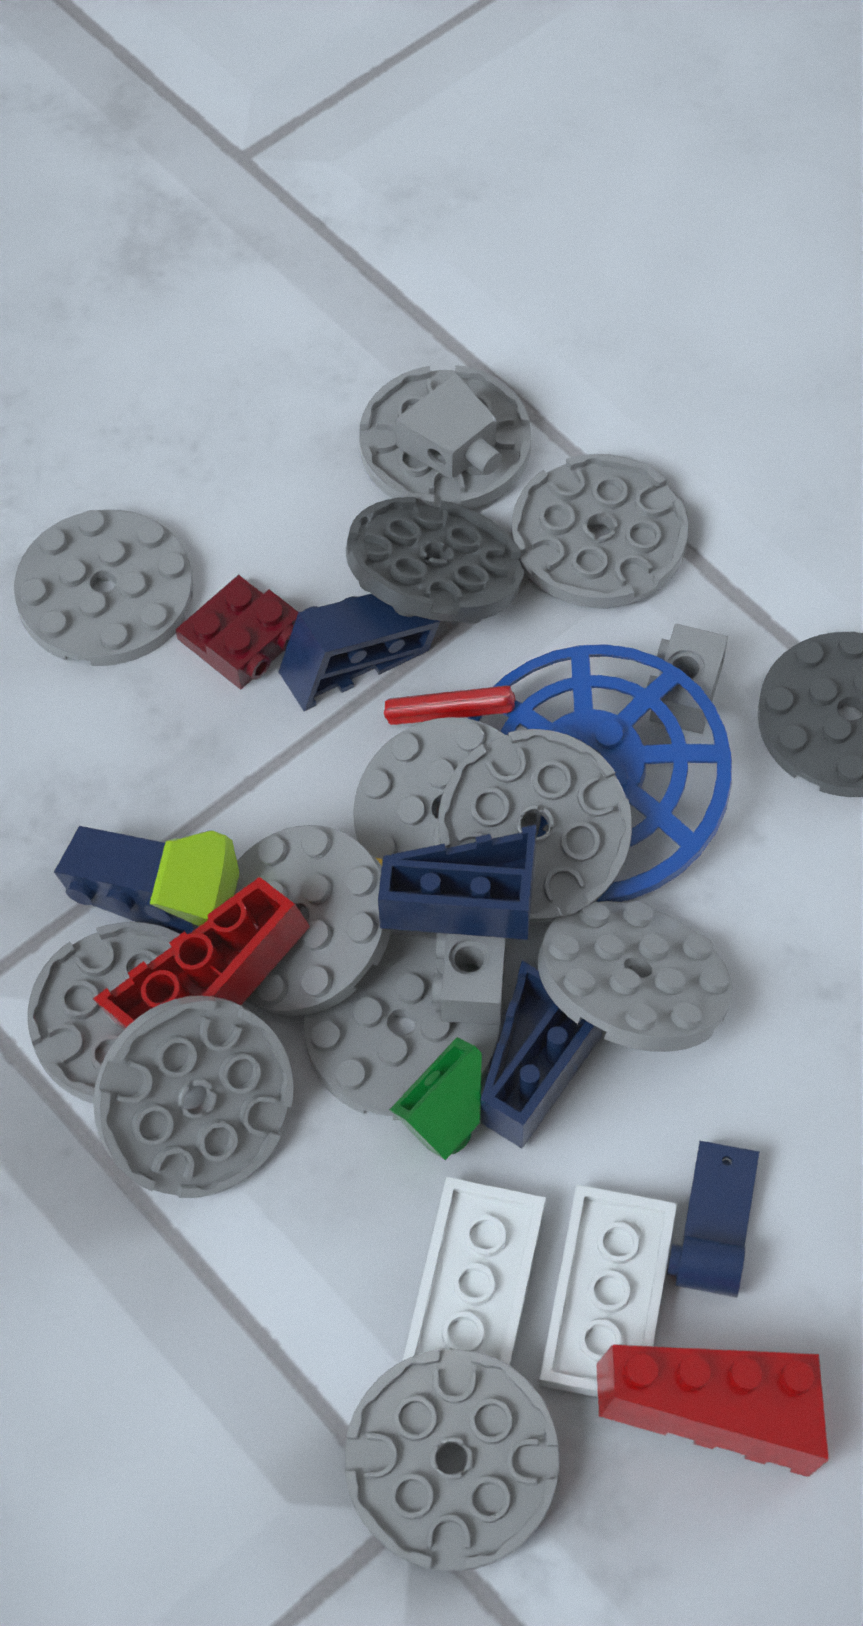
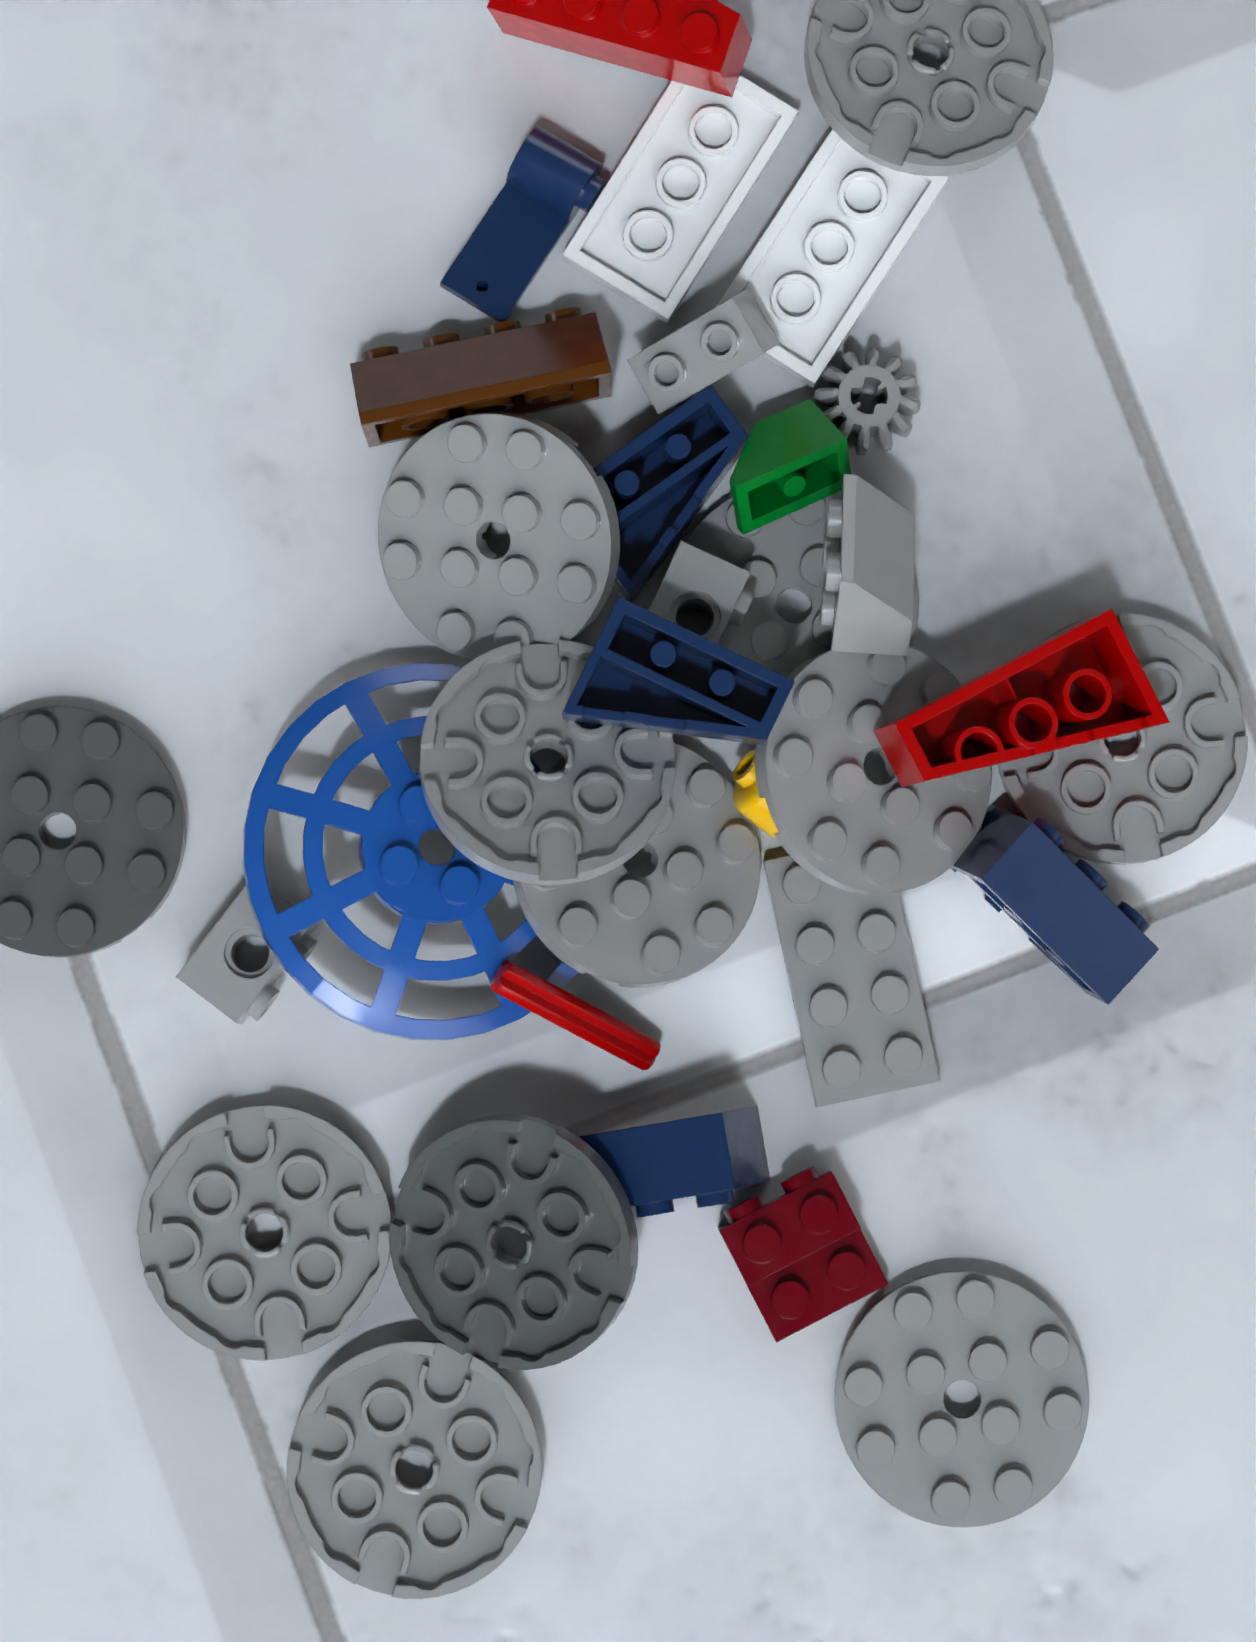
camera: 165 degrees left, 25 degrees up
light grey plate [94,996,294,1198] -> none
lime slope [150,830,240,926] -> none
light grey torso [395,373,502,478] -> none
none -> reddish brown slope [350,307,611,447]
none -> light grey brick [627,288,780,415]
none -> light grey plate [763,856,940,1108]
none -> light grey gear [814,347,921,455]
none -> light grey slope [820,474,915,656]

